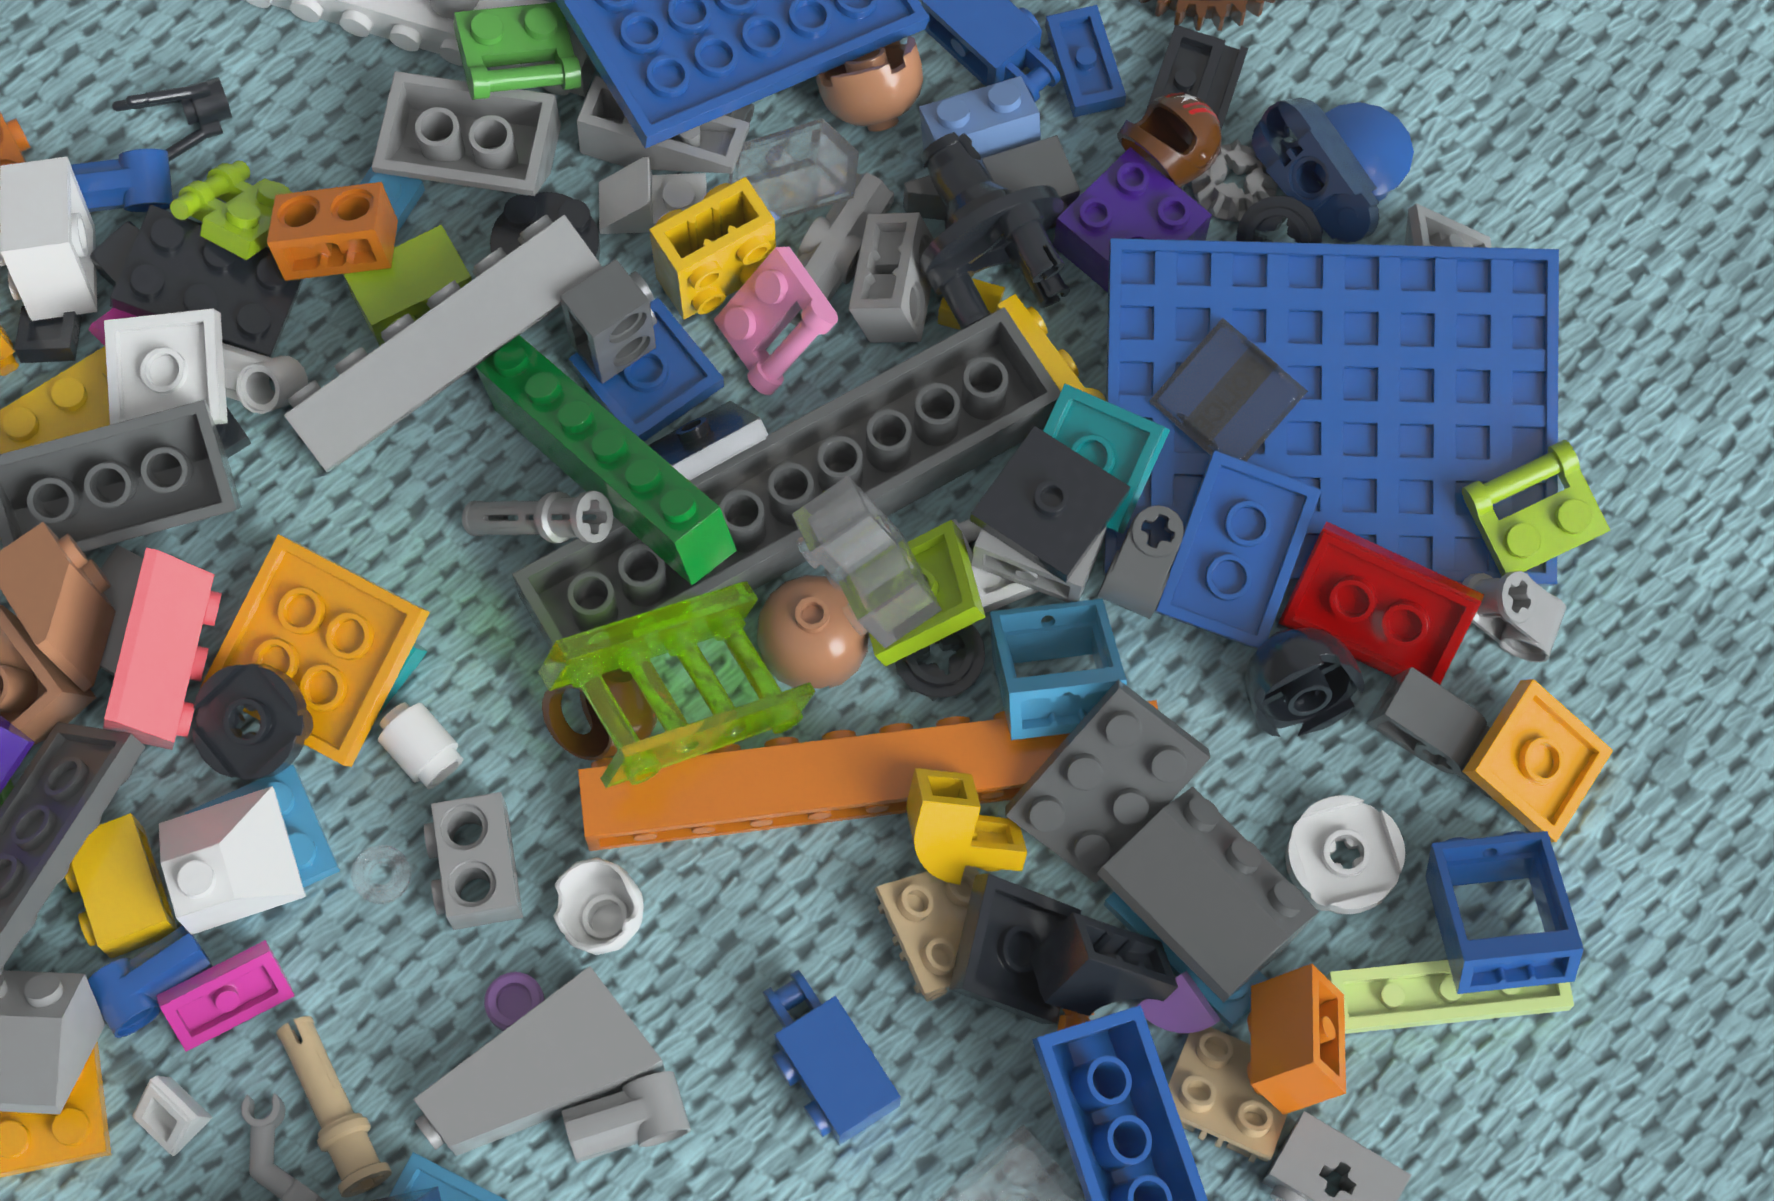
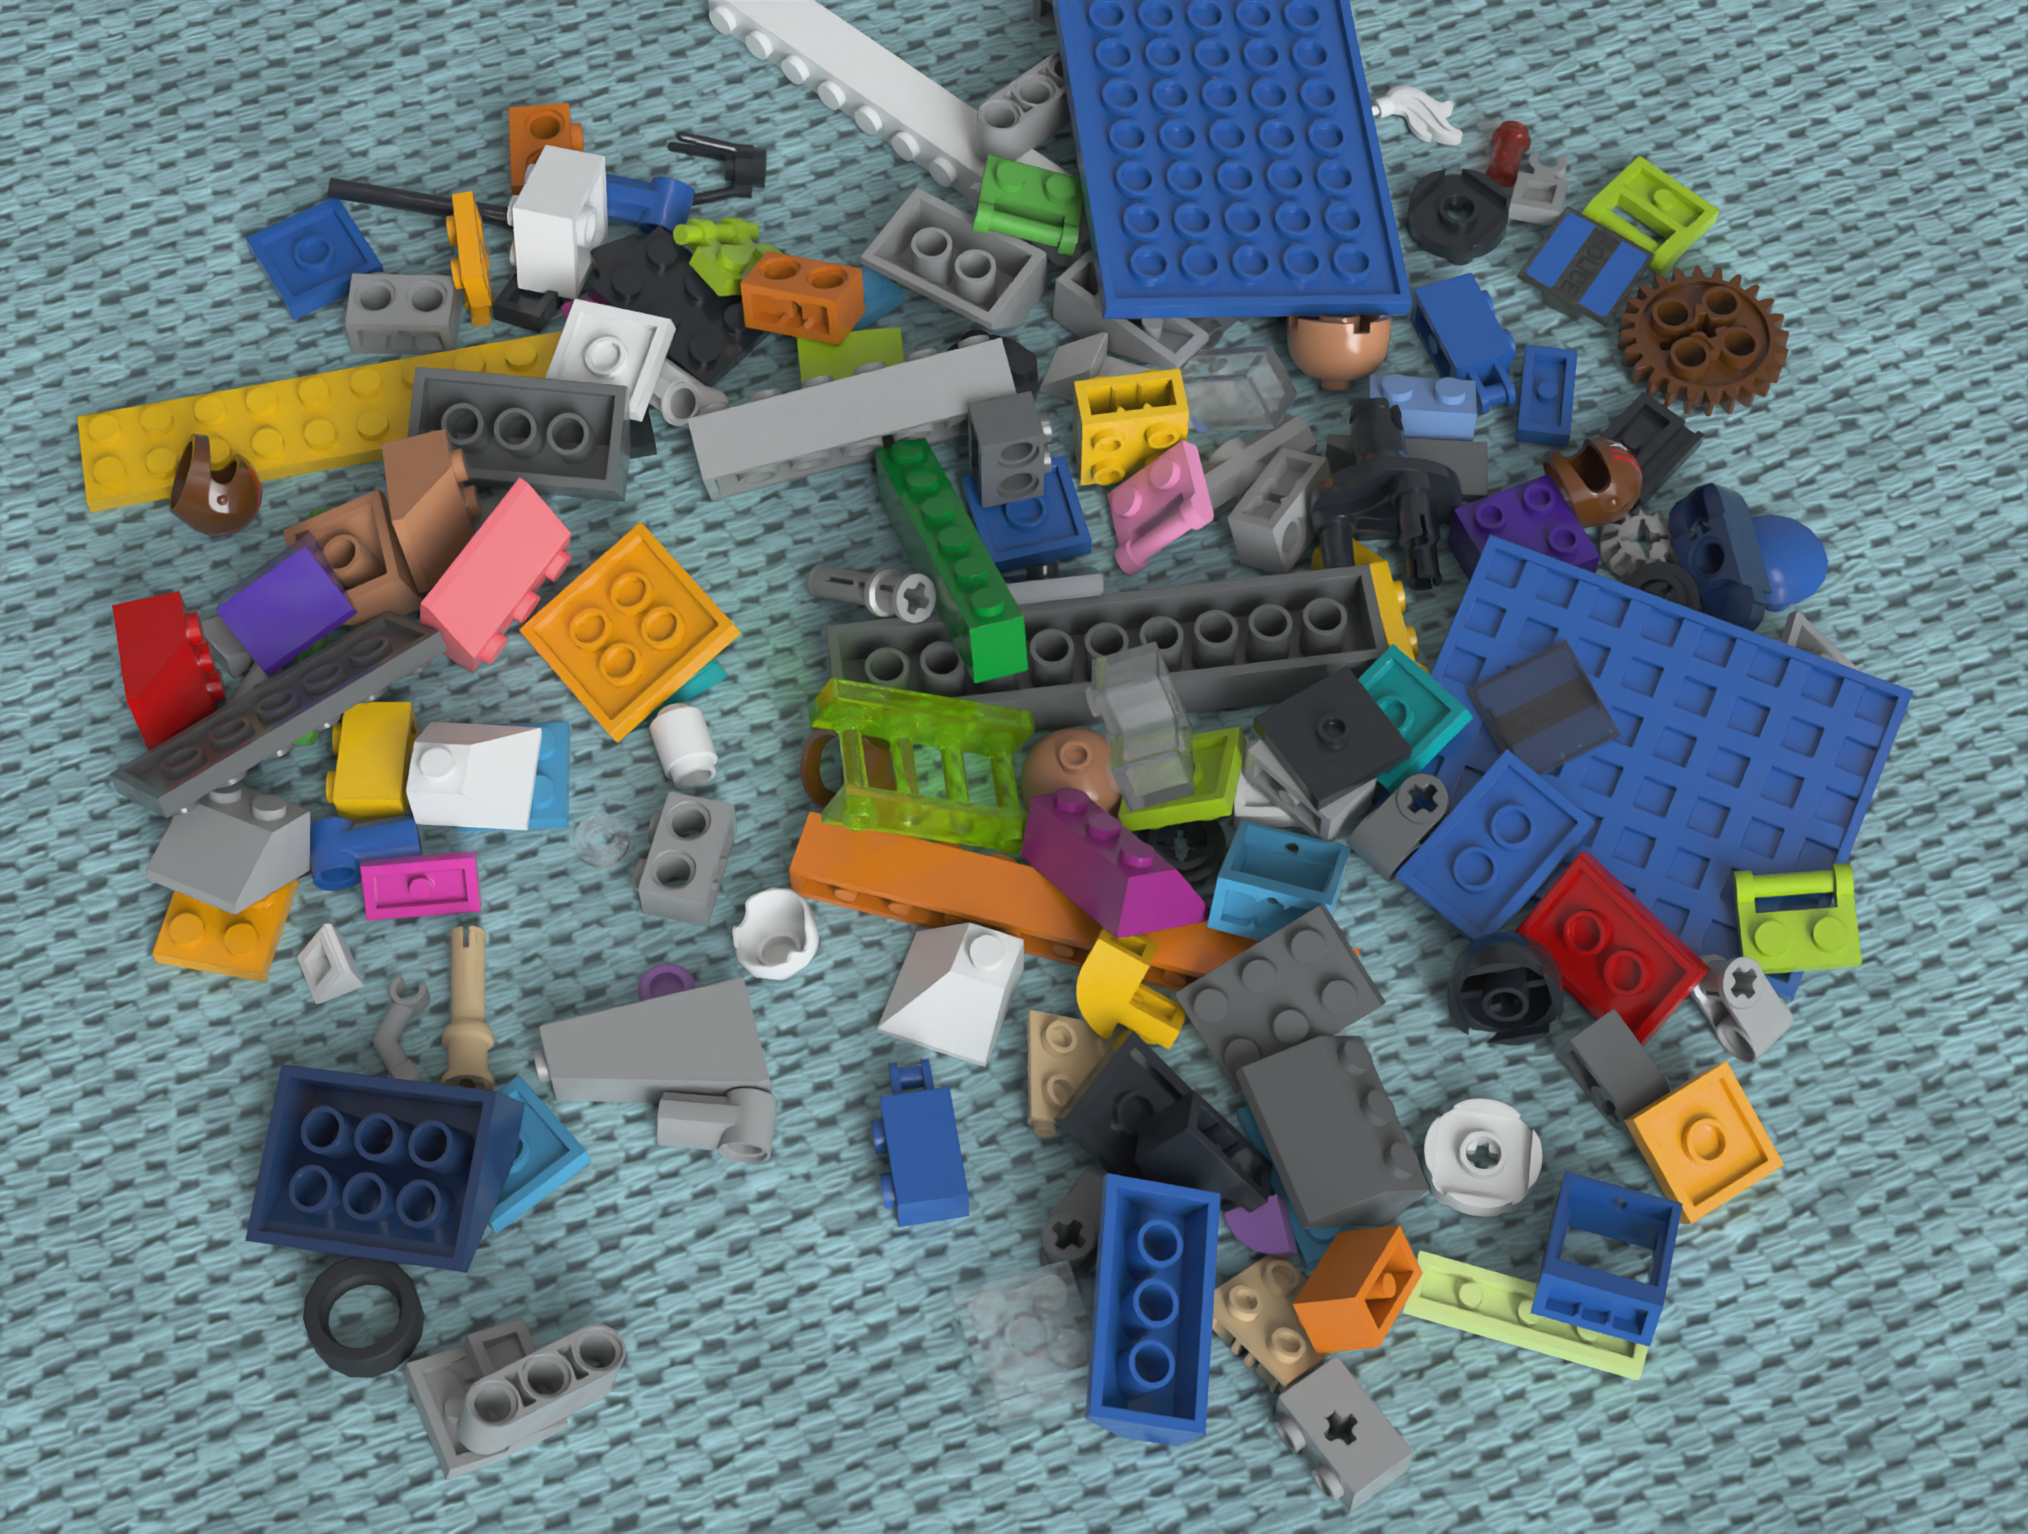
camera: 25 degrees right, 10 degrees down
black plate [192,664,313,780] -> none
none -> white slope [877,922,1024,1067]
none -> magenta slope [1021,787,1211,939]
none -> dark grey piece [1040,1165,1106,1283]

